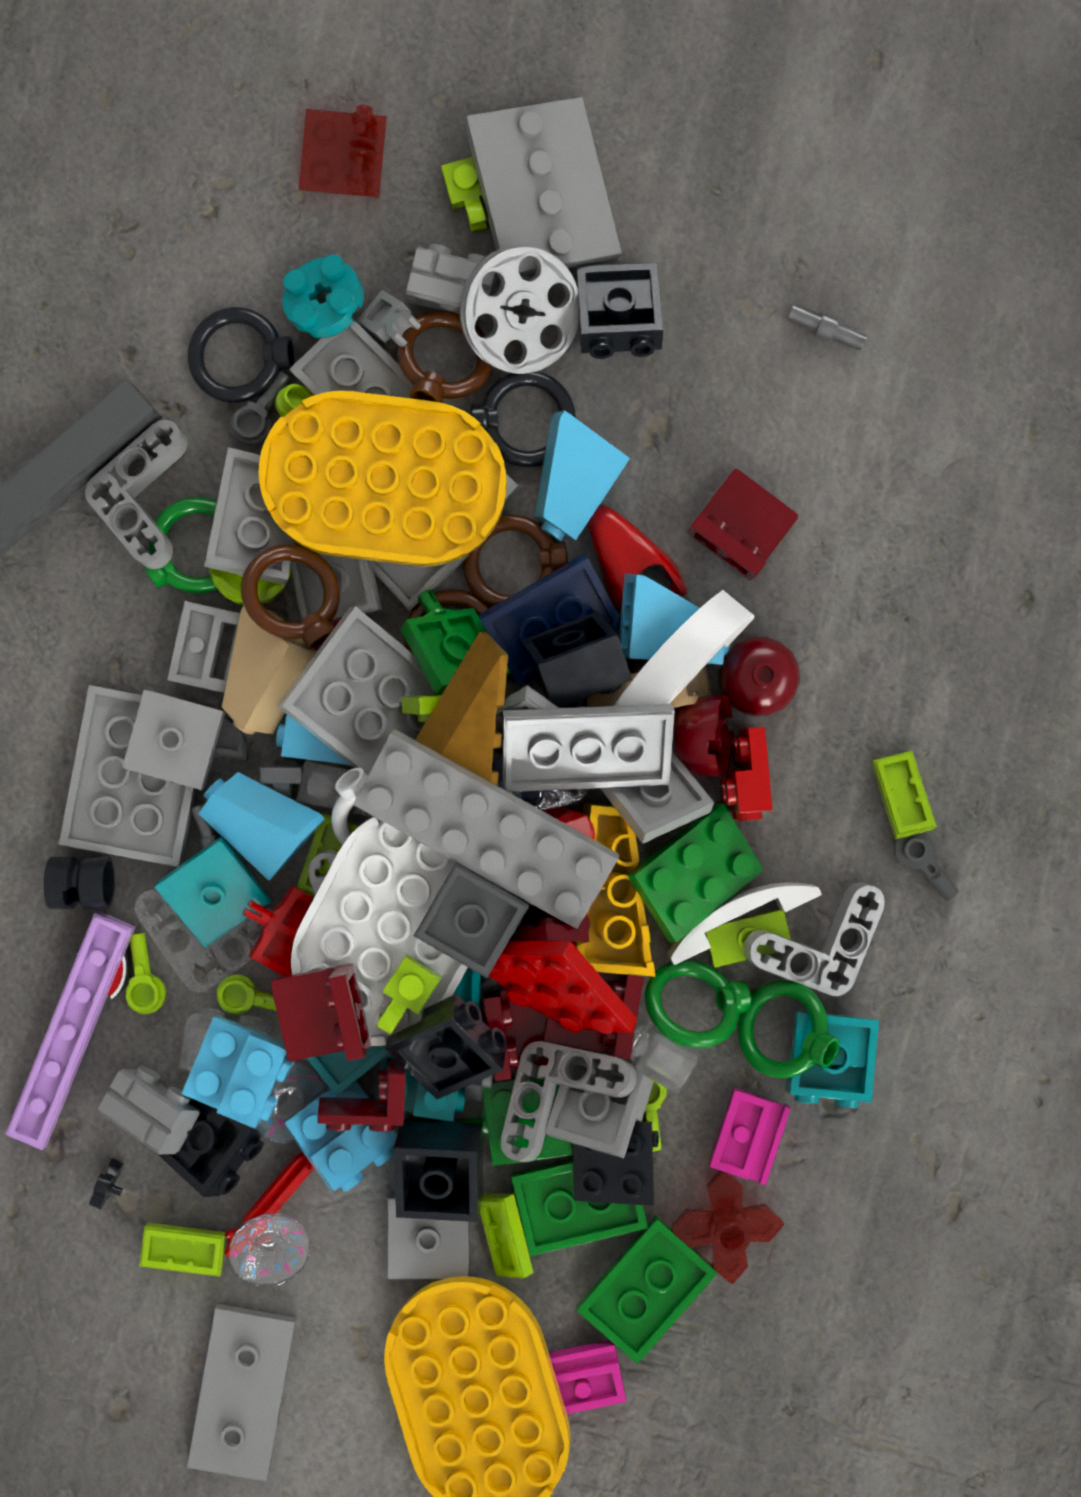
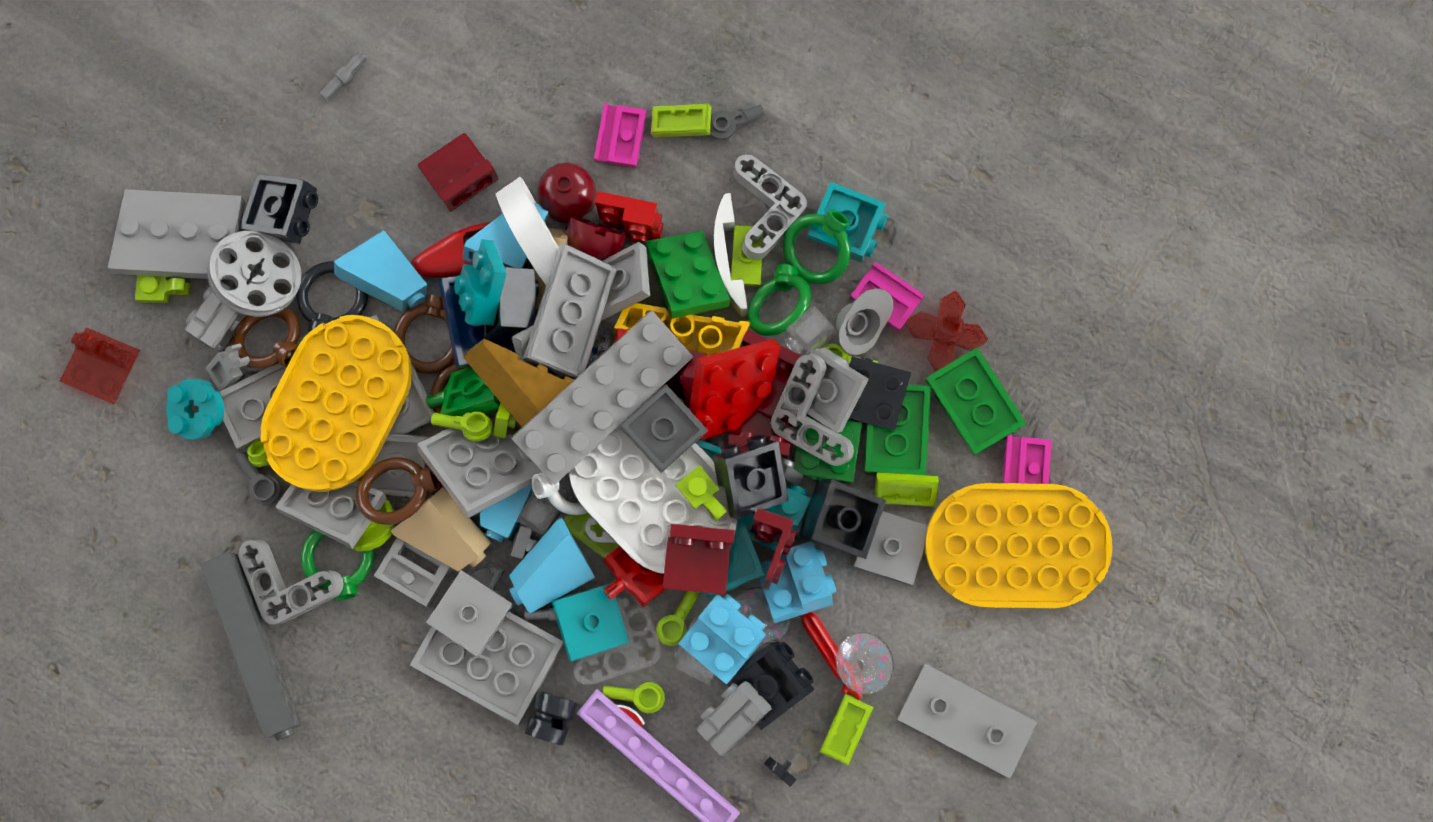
camera: 70 degrees left, 10 degrees down
black piece [188,307,294,403] -> none
none -> lime plate [431,412,493,442]
none -> teal plate [454,239,507,326]
none -> dark pink plate [594,103,647,169]
none -> light grey piece [836,288,893,355]

